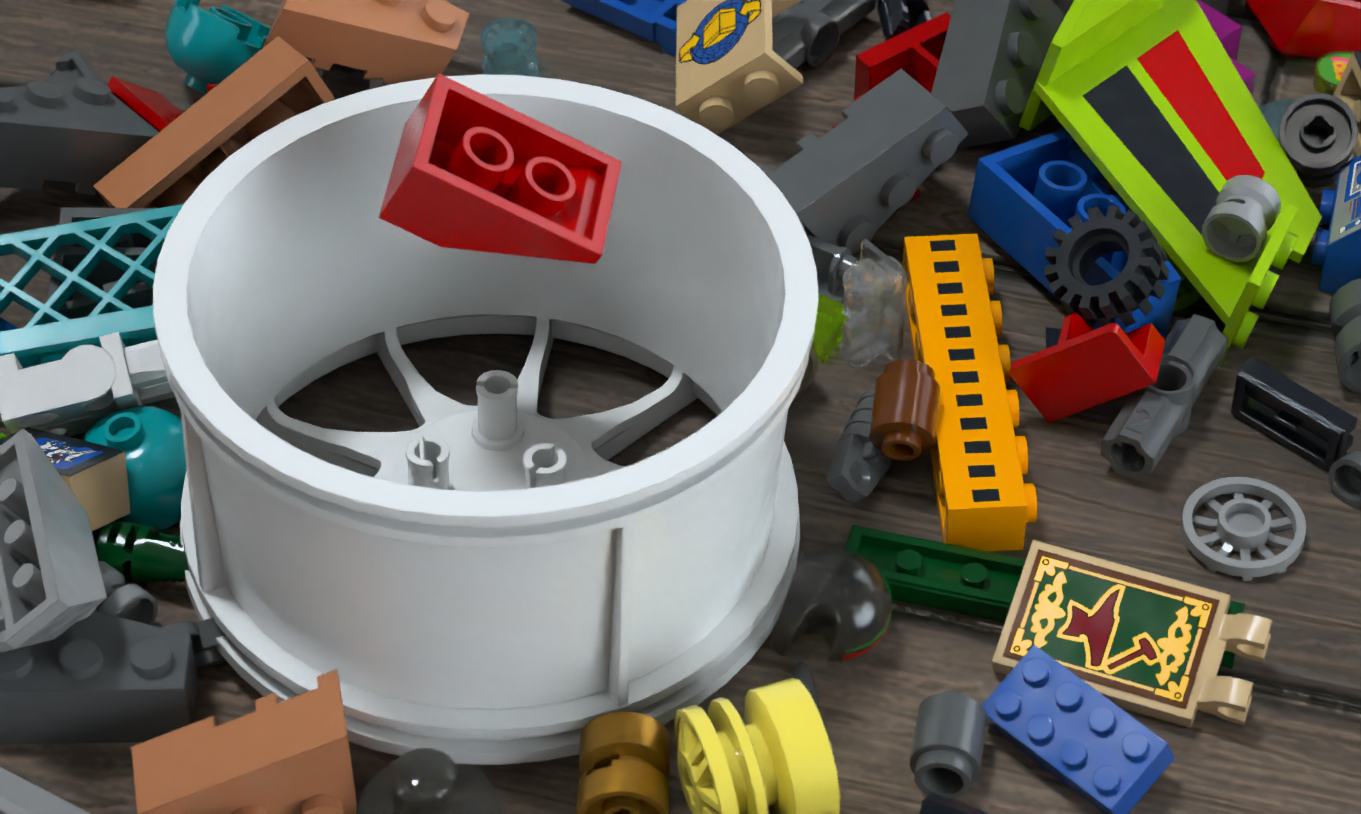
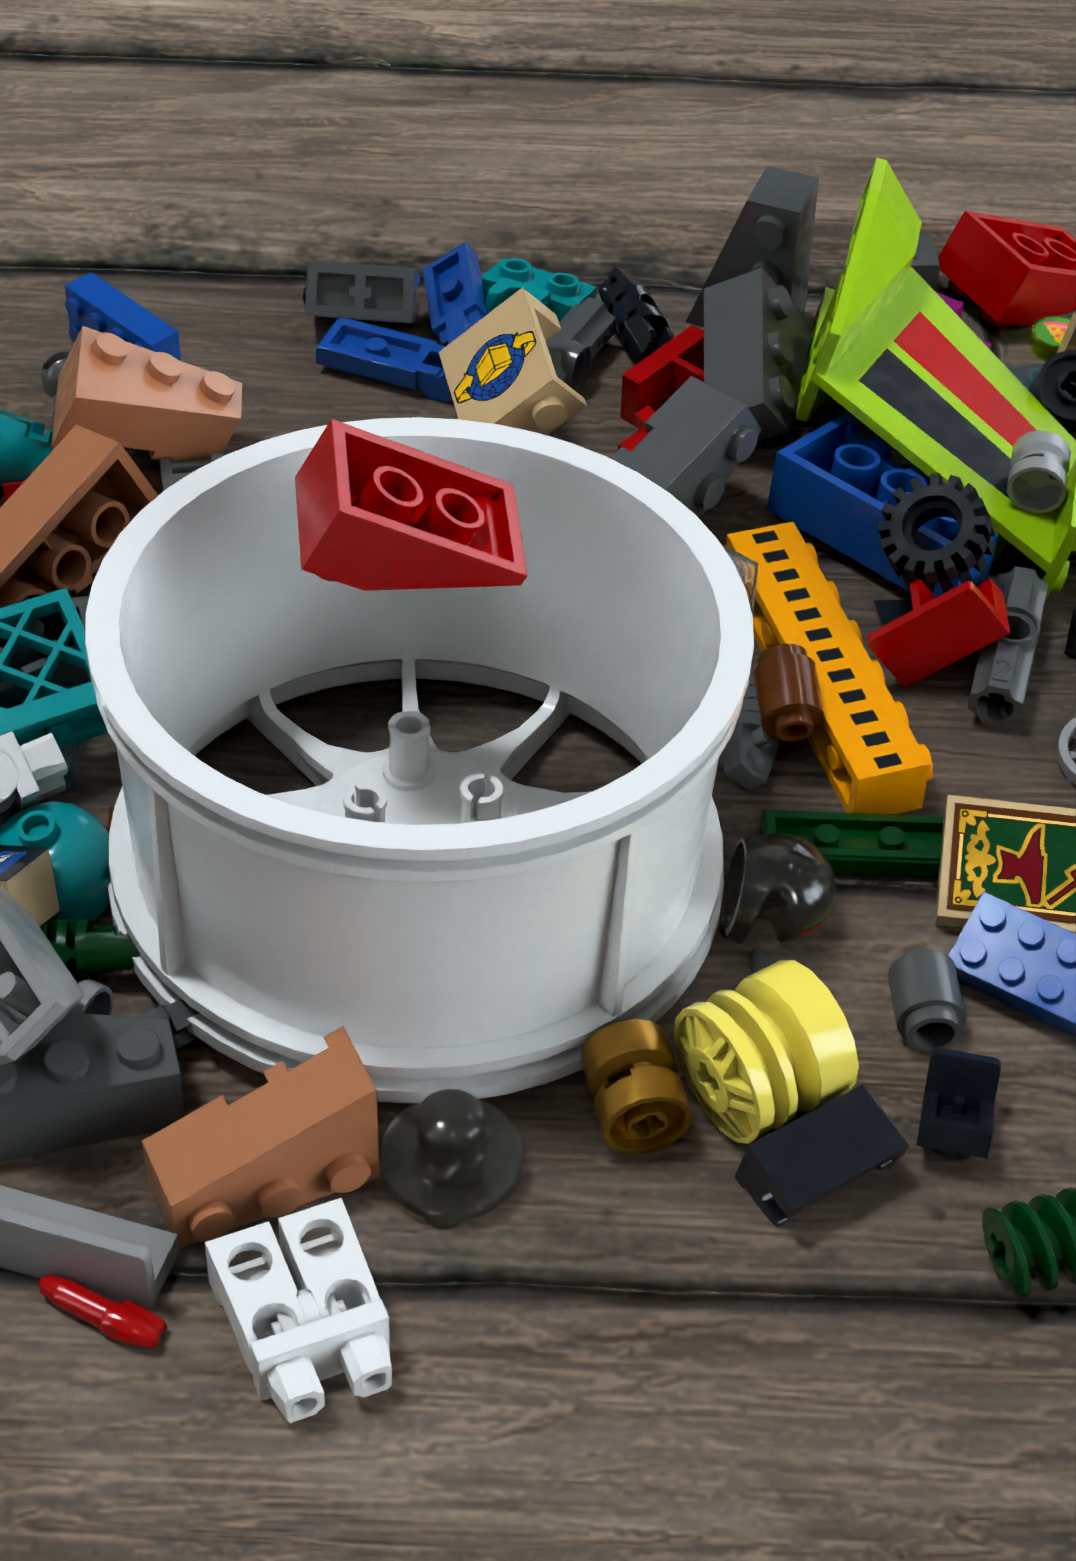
camera: 15 degrees left, 0 degrees up
clear light blue wheel [480,18,539,77] -> none

